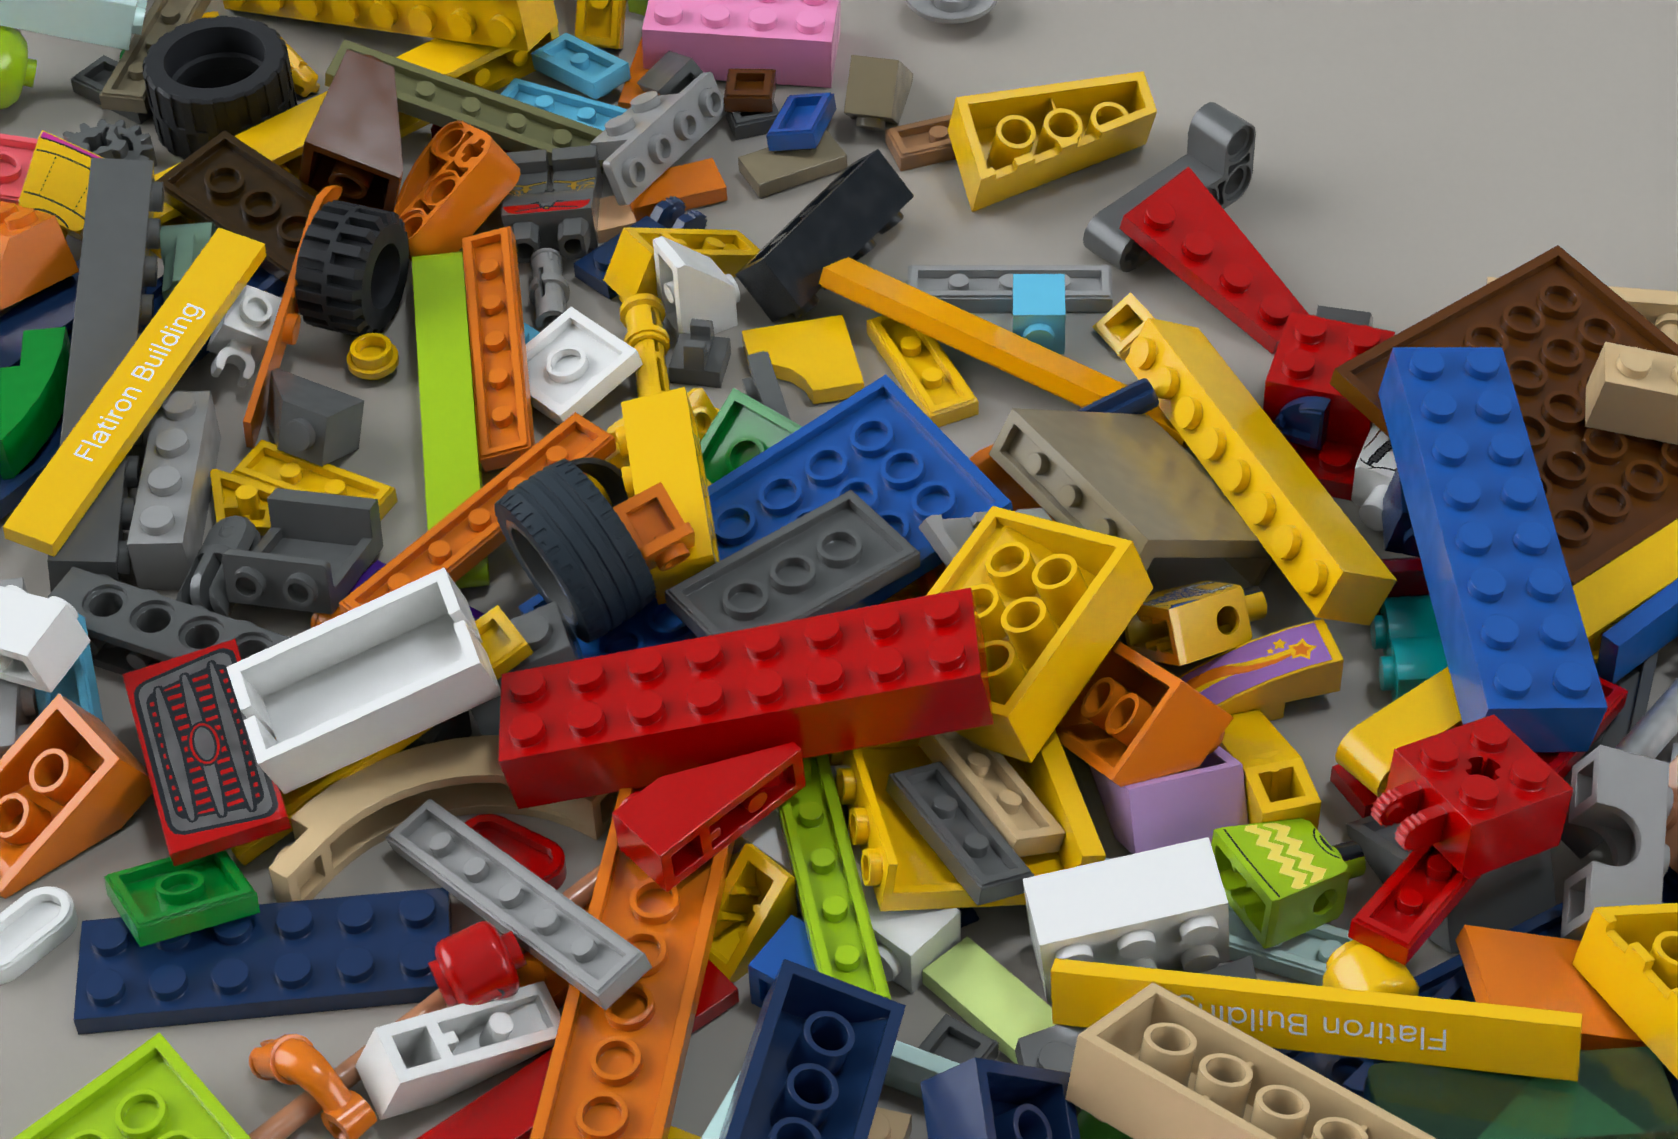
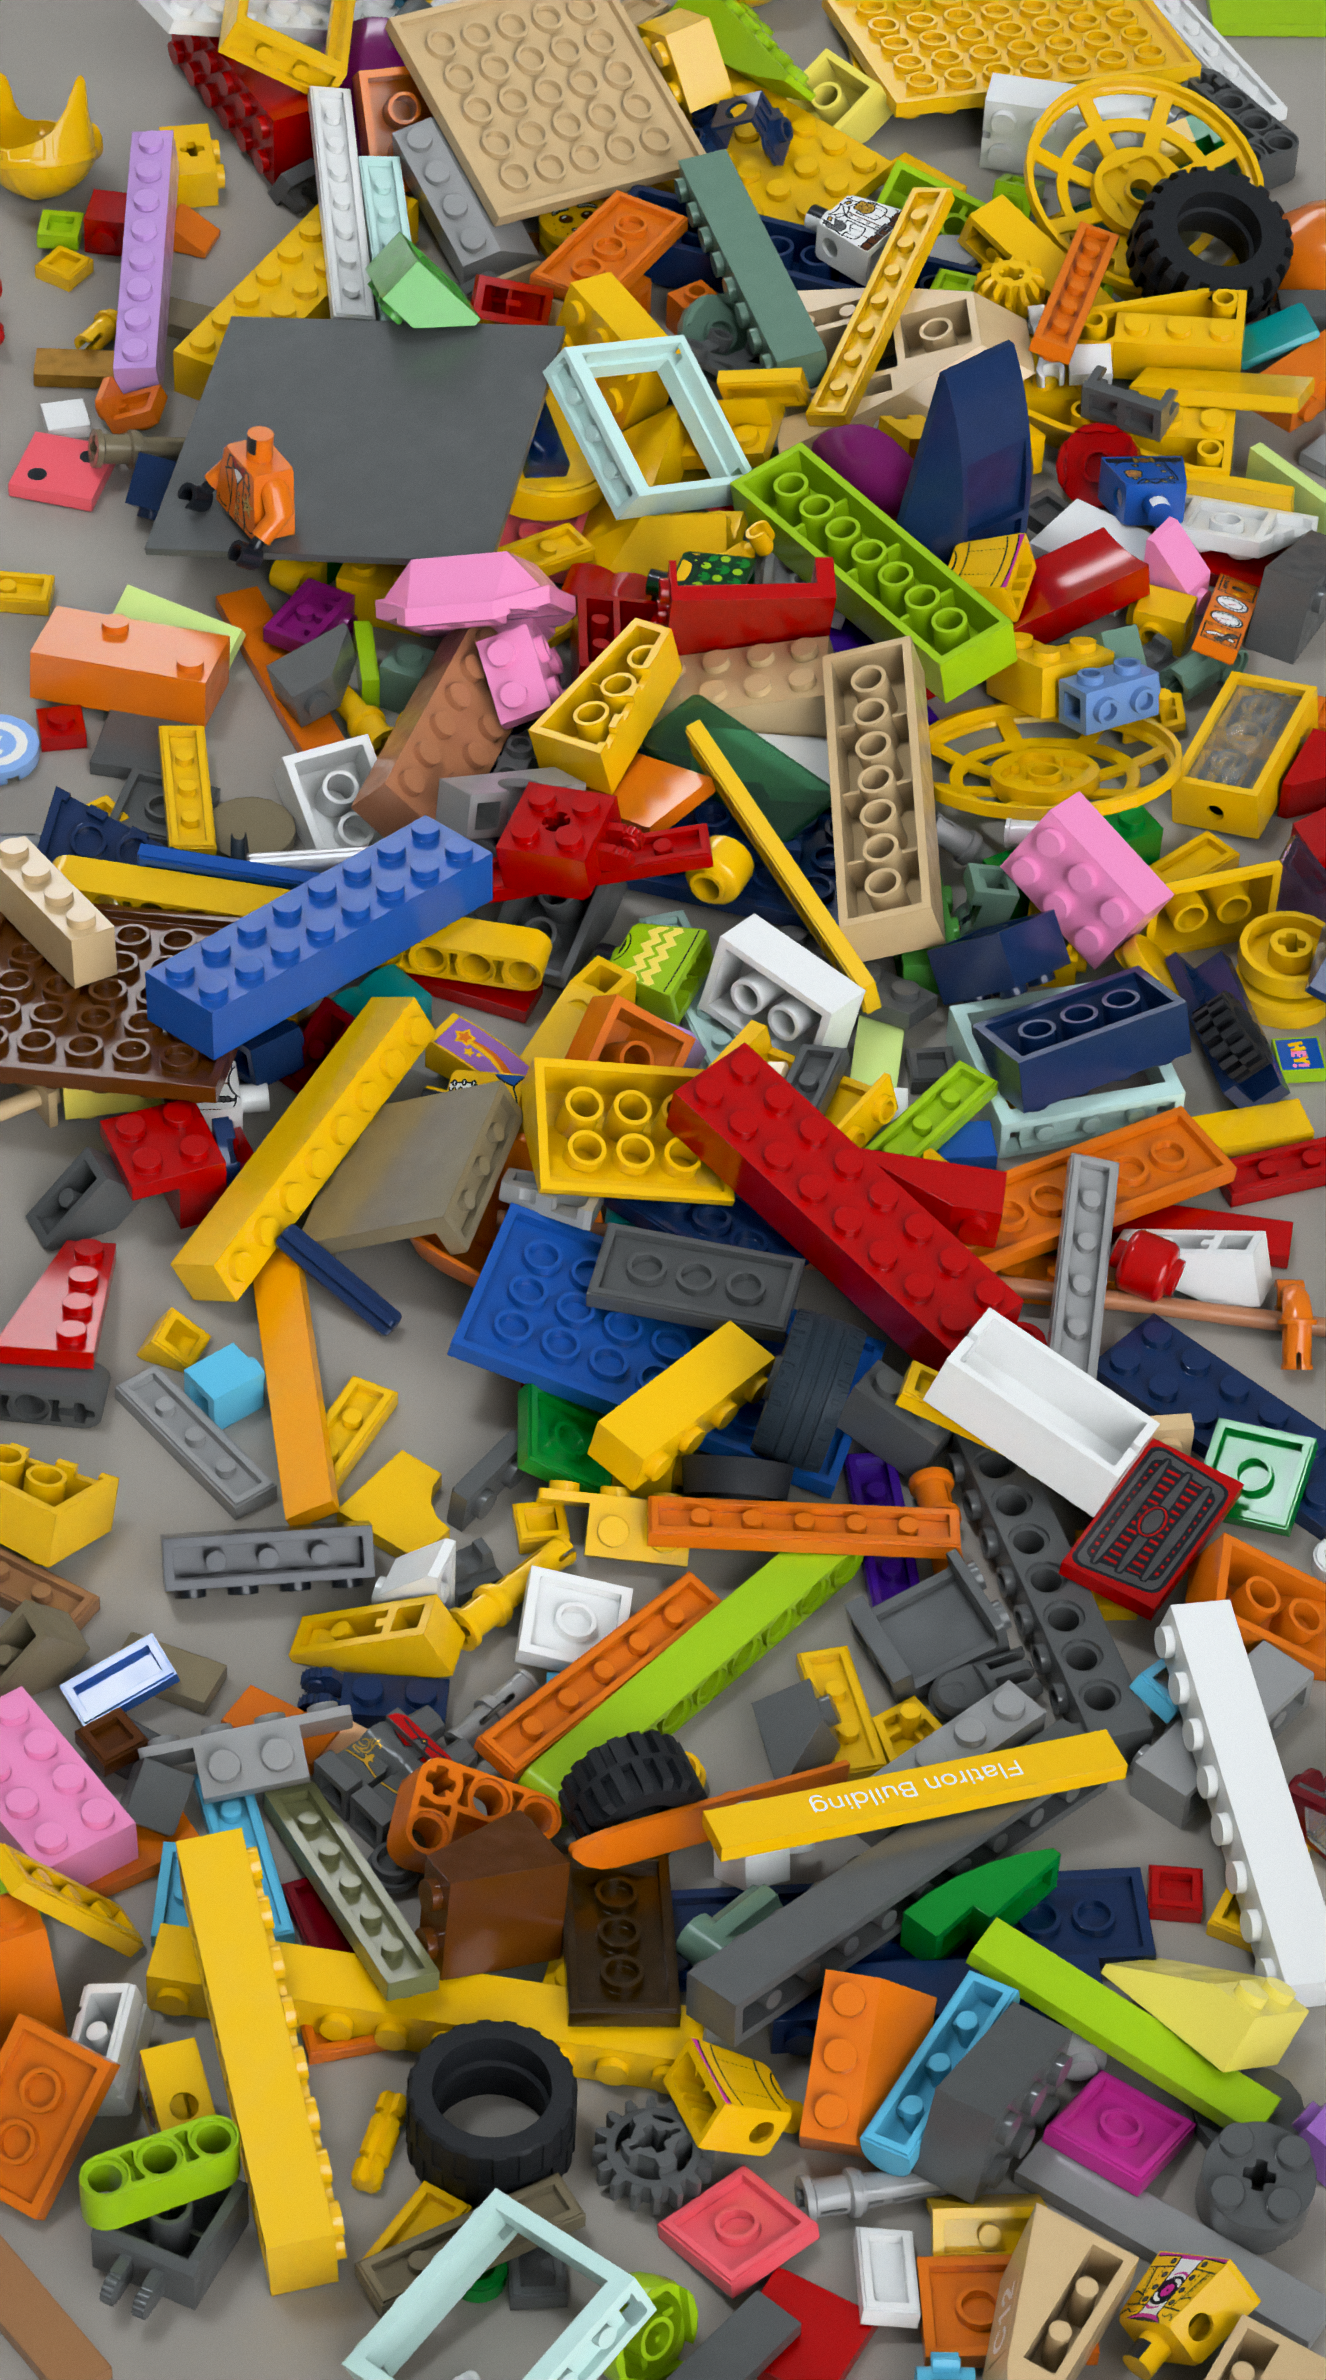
camera: 135 degrees left, 0 degrees up
orange bracket [612,482,695,571] -> none

